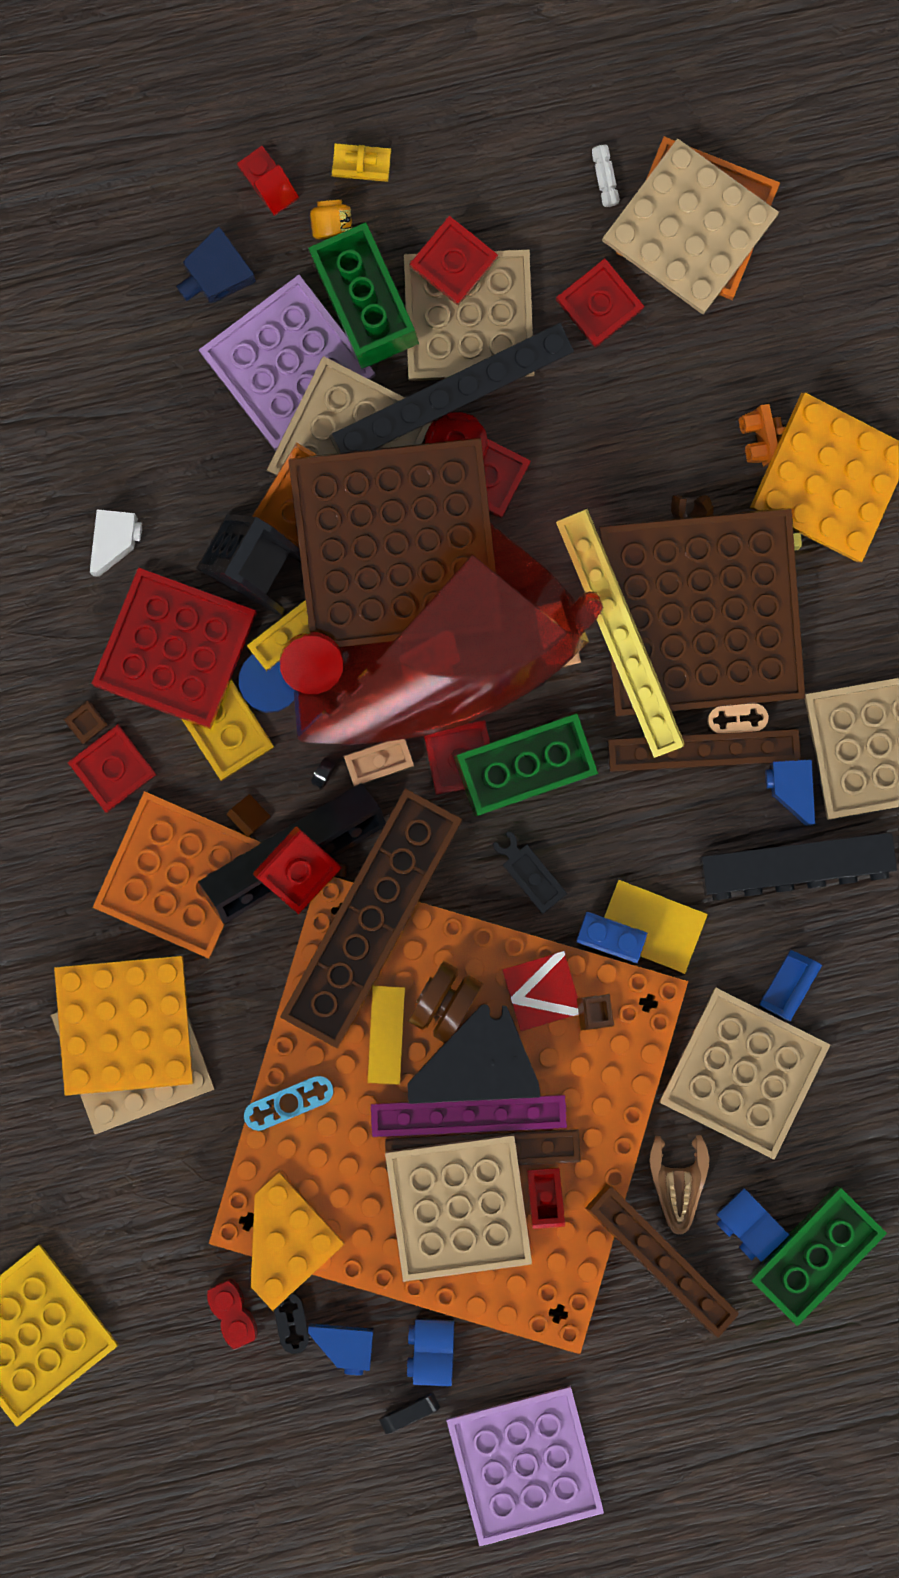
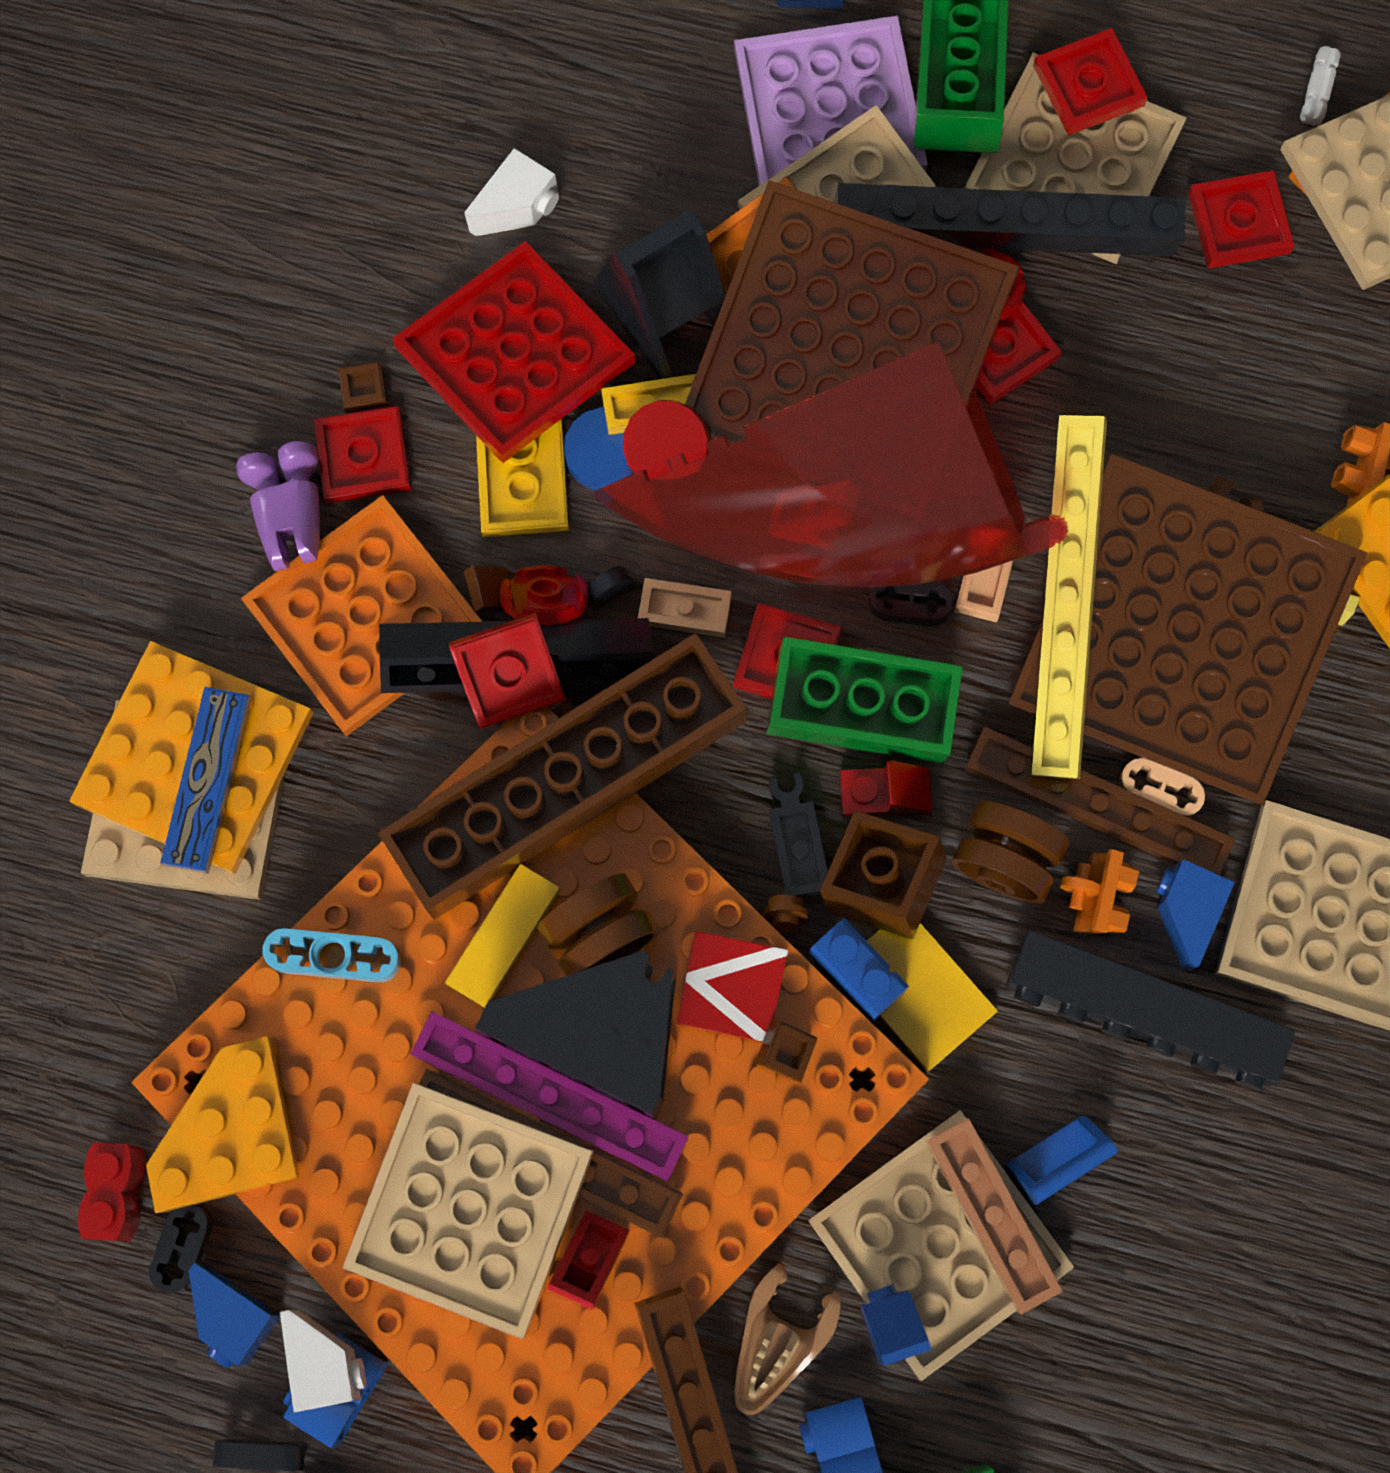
camera: 30 degrees right, 10 degrees down
none -> blue tile [160,687,252,874]
none -> medium lavender piece [236,441,320,571]
none -> white slope [280,1310,366,1412]
none -> red tile [500,565,589,626]
none -> dark orange plate [762,894,808,932]
none -> reddish brown brick [820,811,947,939]
none -> red slope [839,761,932,818]
none -> blue slope [860,1284,932,1366]
none -> nougat plate [926,1118,1063,1315]
none -> reddish brown wheel [951,801,1070,904]
none -> orange hips [1060,849,1139,935]

